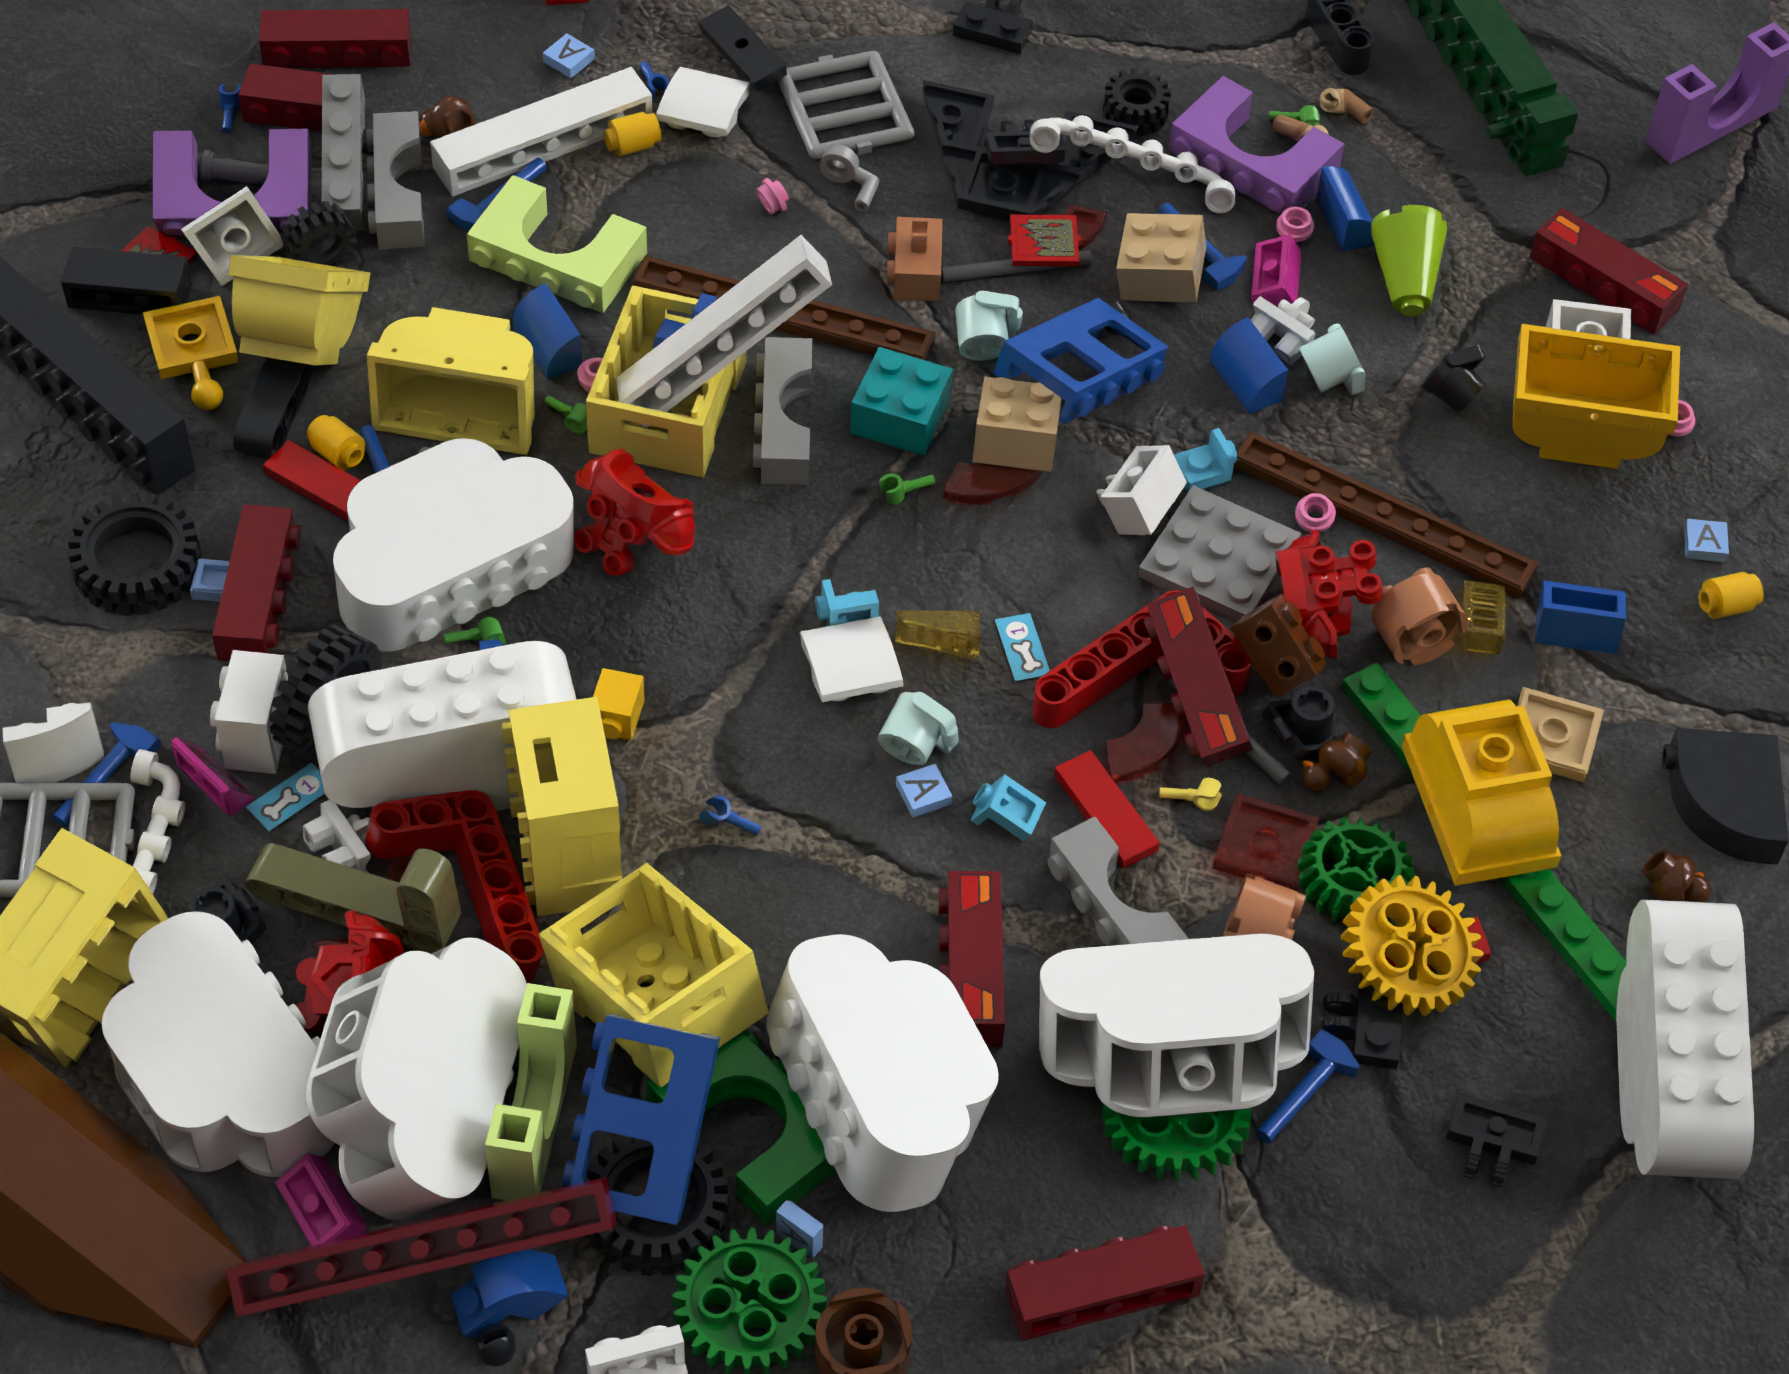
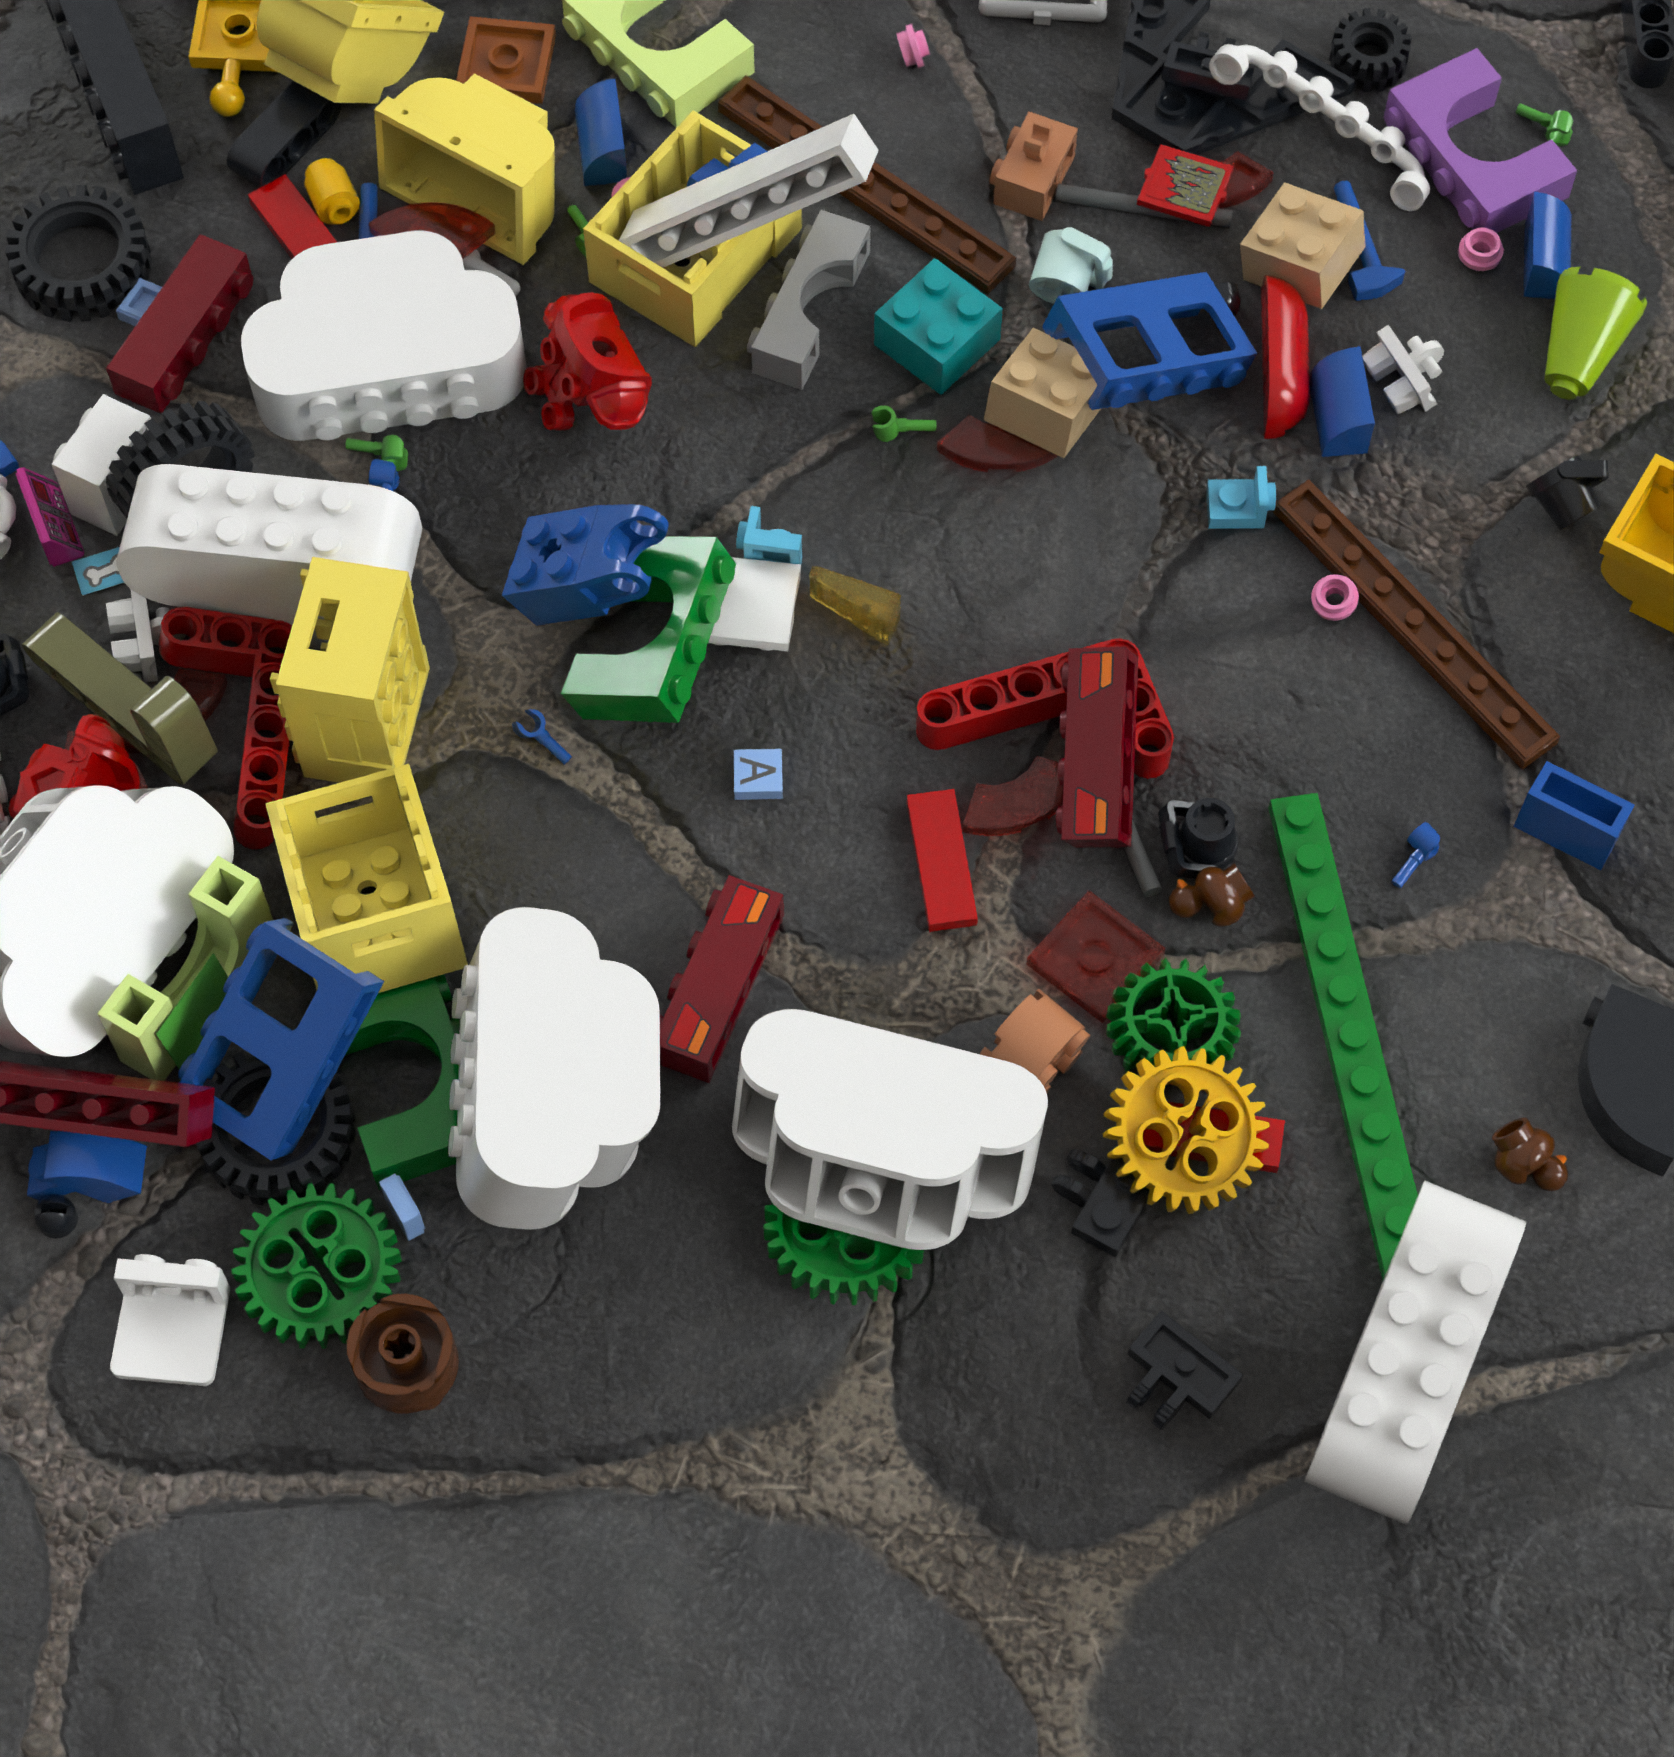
camera: 25 degrees right, 10 degrees up
yellow brick [593,668,645,741] -> none
light grey plate [819,144,879,212] -> none
light aqua piece [877,692,959,765] -> none
medium azure bracket [970,775,1046,841] -> none
medium azure sticker [995,613,1050,681] -> none
dark red brick [1005,1225,1205,1341] -> none
light grey arch [1047,816,1189,946] -> none
white brick [1096,445,1187,535] -> none
light grey plate [1138,485,1301,621] -> none
light yellow hand [1159,778,1222,811] -> none
reddish brown brick [1231,593,1326,698] -> none
dark pink slope [1251,234,1301,306] -> none
blue piece [1256,1029,1359,1143] -> none
medium nougat arm [1273,115,1329,142] -> none
red piece [1275,529,1383,659] -> none
light aqua piece [1299,324,1366,396] -> none
arm [1319,88,1374,124] -> none
nougat brick [1371,567,1468,665] -> none
yellow container [1401,699,1561,886] -> none
clear yellow slope [1459,580,1506,655] -> none
tan tile [1517,687,1604,783] -> none
none -> bright green sticker [156,953,228,1070]
none -> clear red tile [368,202,496,259]
none -> dark orange plate [456,16,556,104]
none -> blue brick [502,504,669,626]
none -> green arch [561,536,737,723]
none -> red brick [1261,275,1310,439]
none -> blue hand [1391,822,1440,888]

